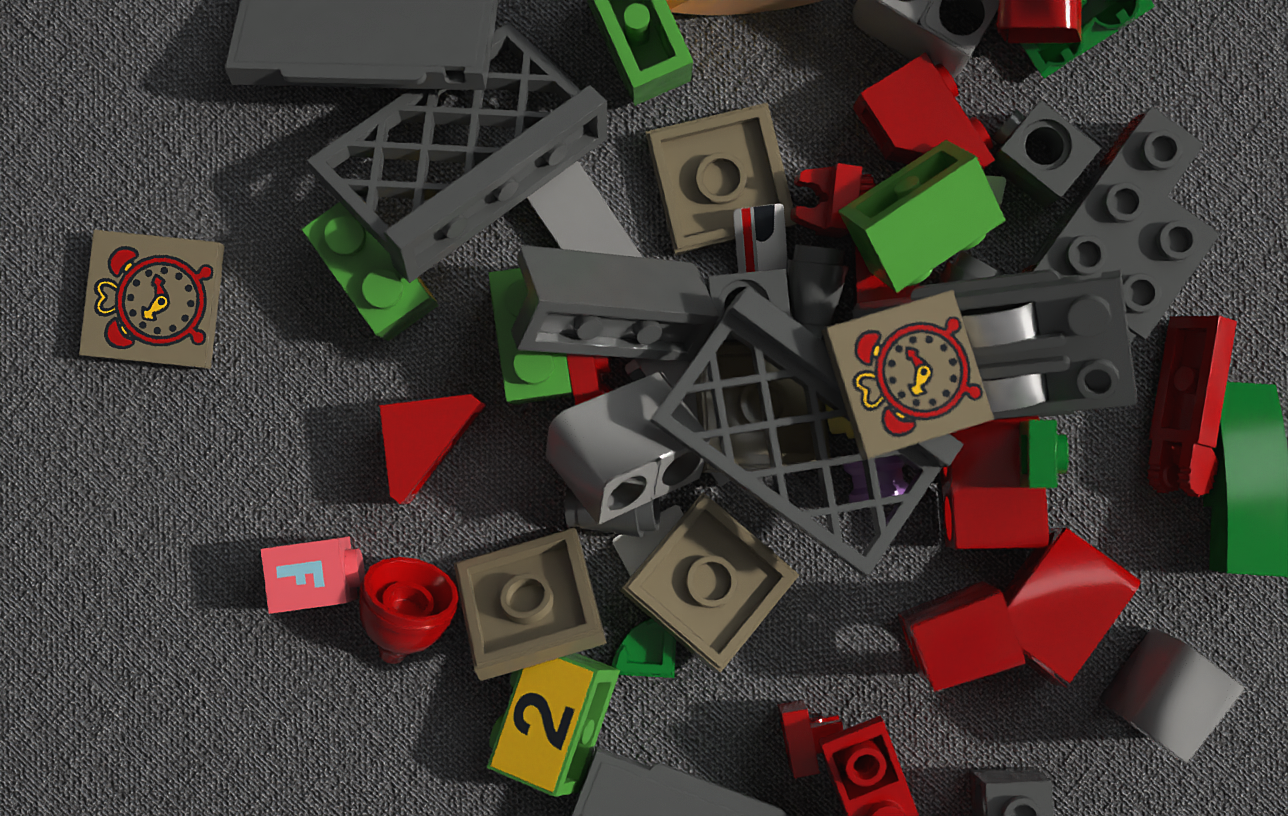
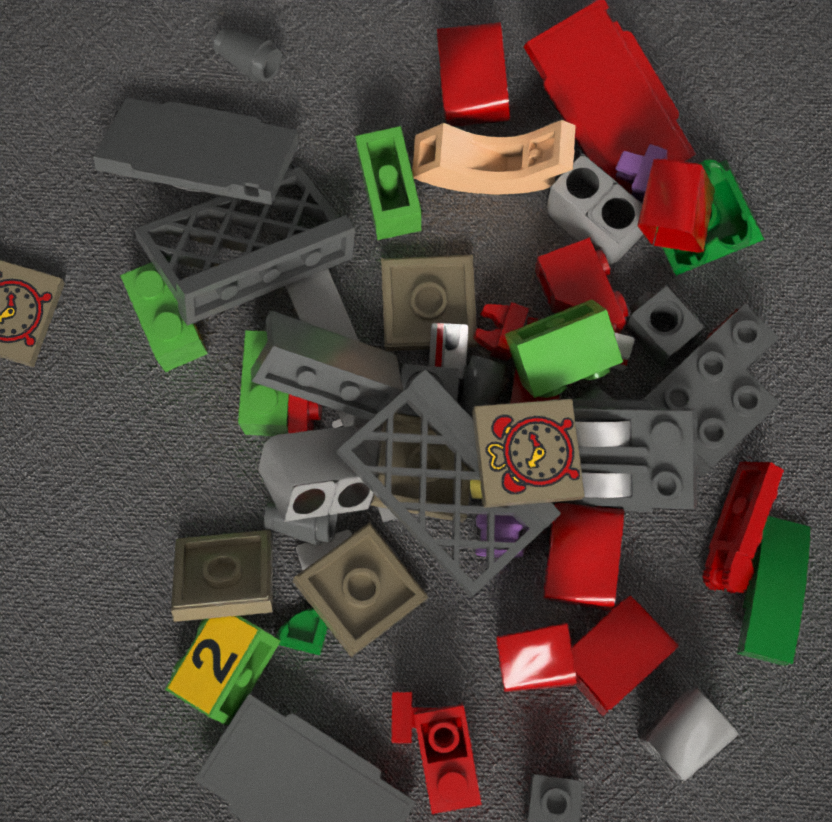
camera: 15 degrees right, 10 degrees down
coral brick [261,536,365,614] -> none
red helmet [359,557,459,664] -> none
red slope [379,394,487,505] -> none
green plate [1019,420,1069,488] -> none

